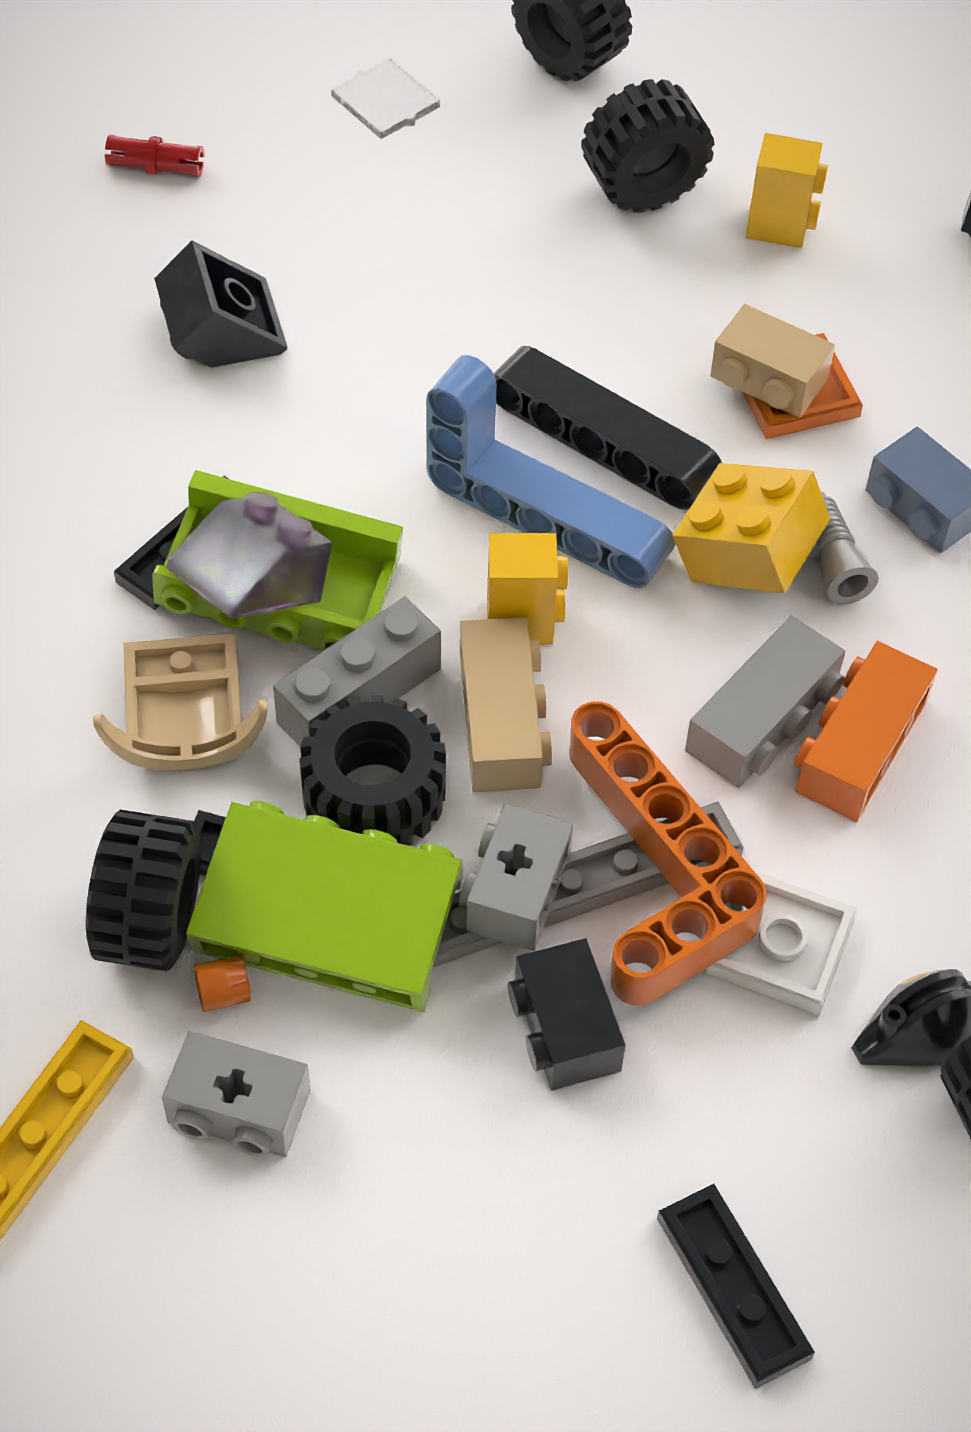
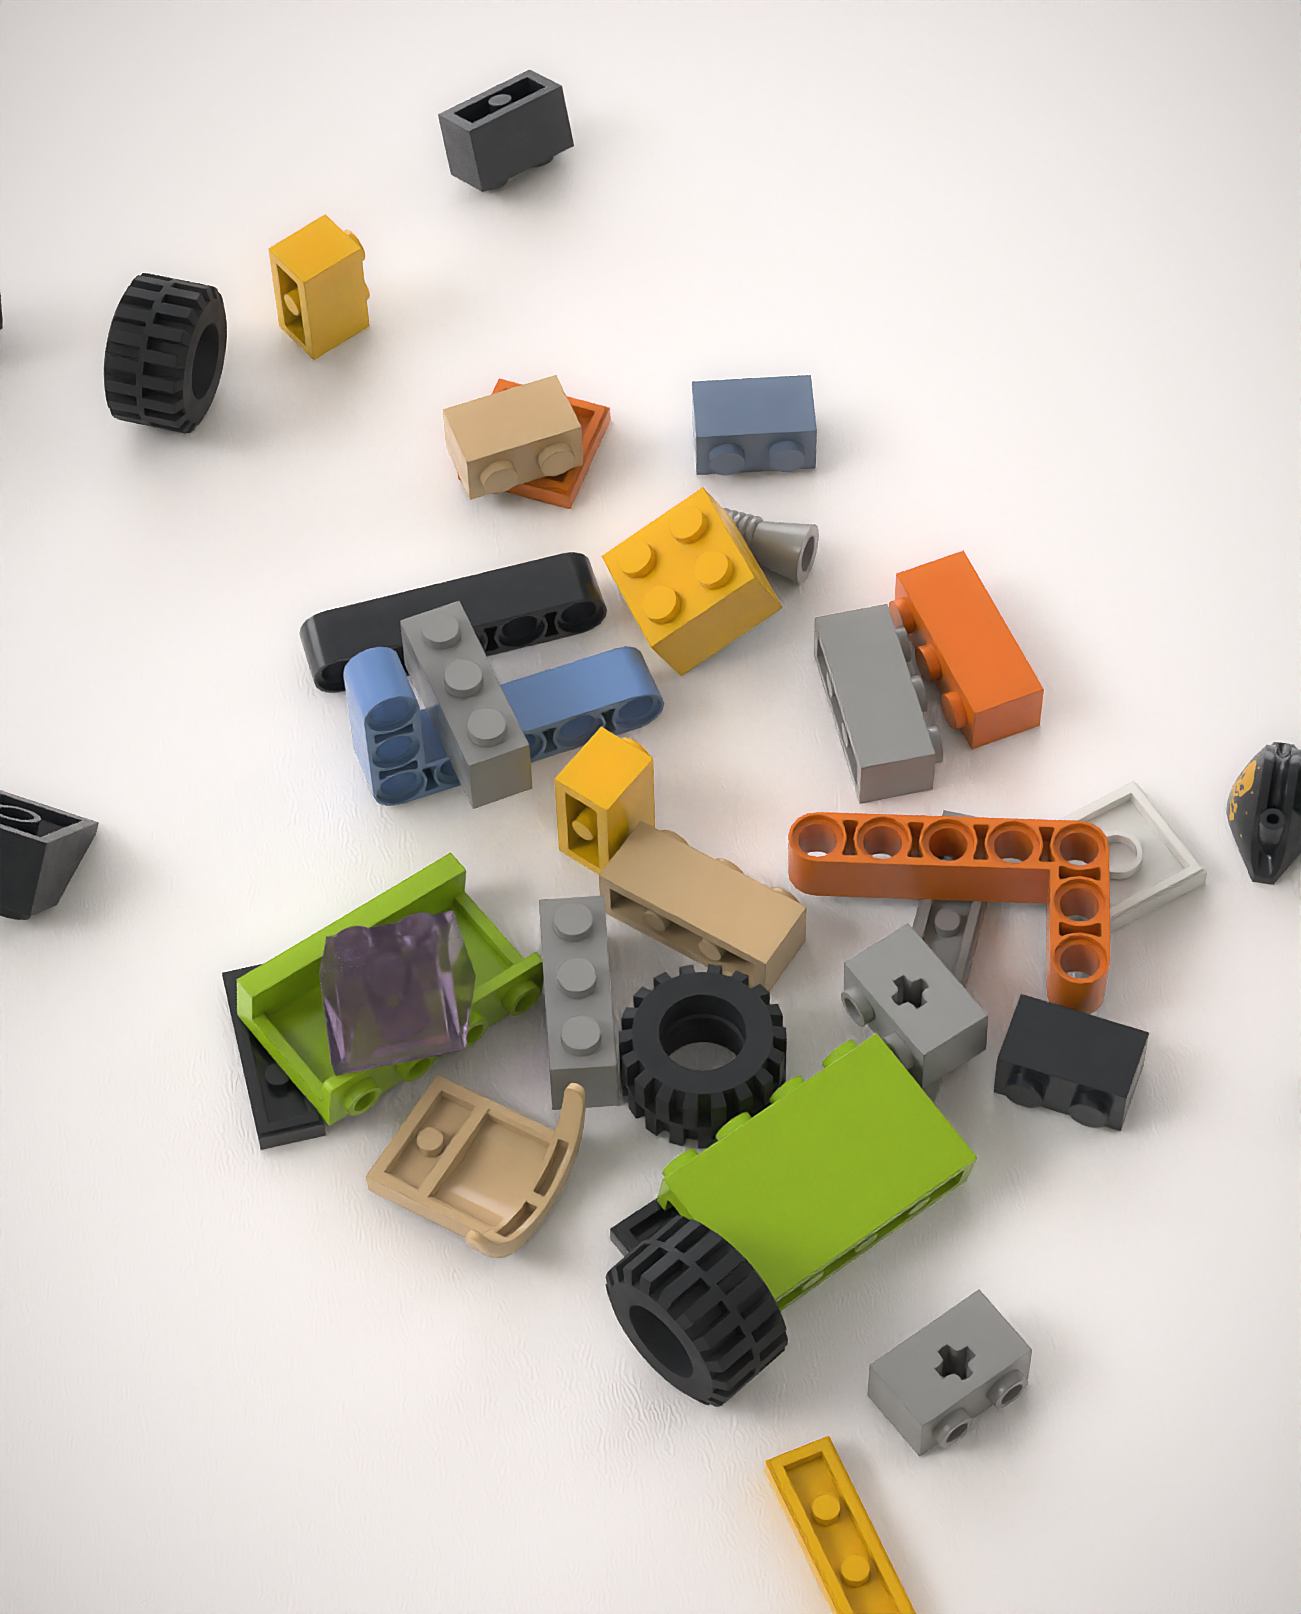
camera: 50 degrees left, 0 degrees up
orange hose [193,955,251,1013] -> none
none -> light grey brick [400,601,533,809]

